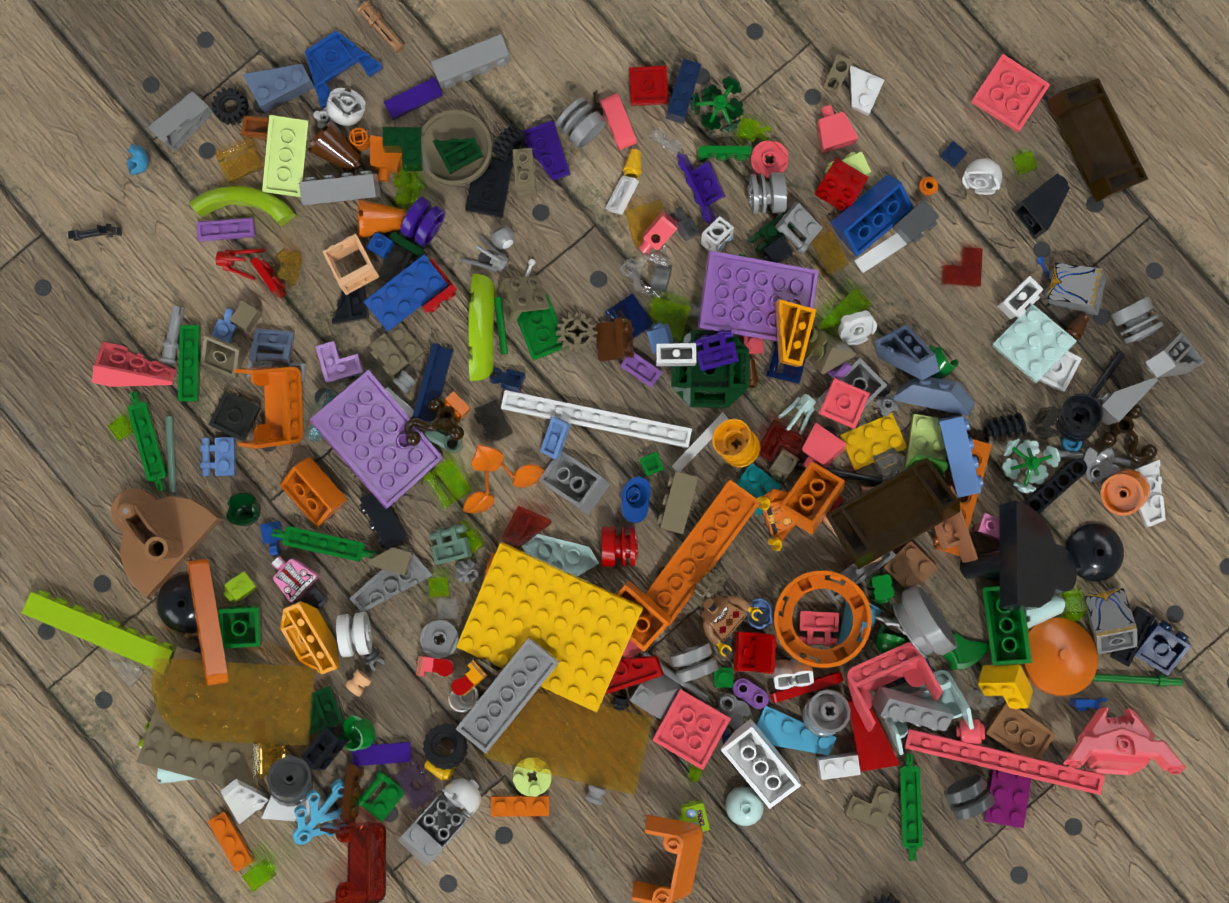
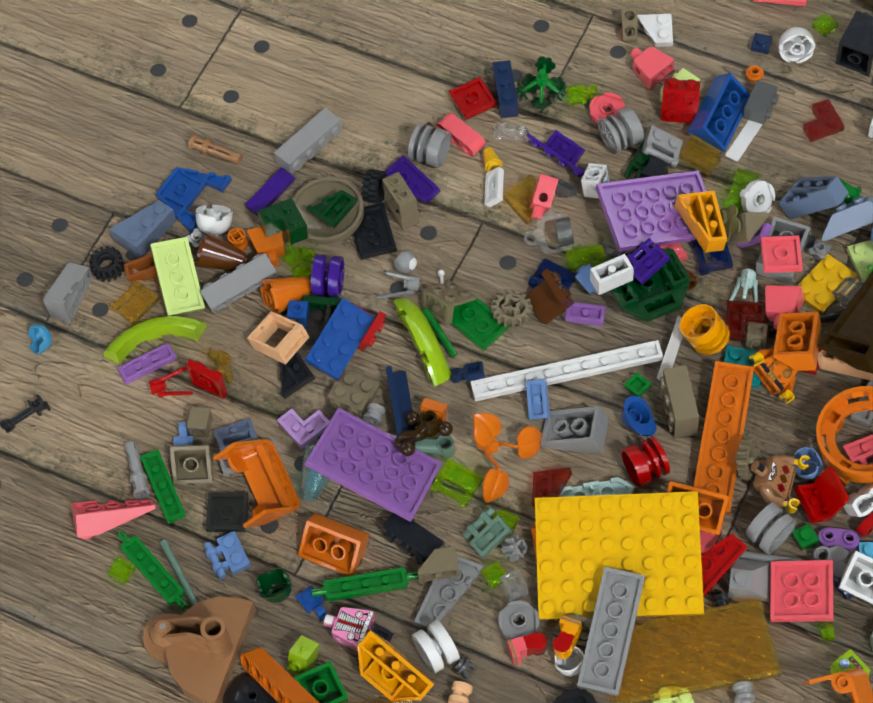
camera: 20 degrees left, 25 degrees down
clear smoke bracket [473,399,513,444] -> none
green plate [697,146,751,162] -> none

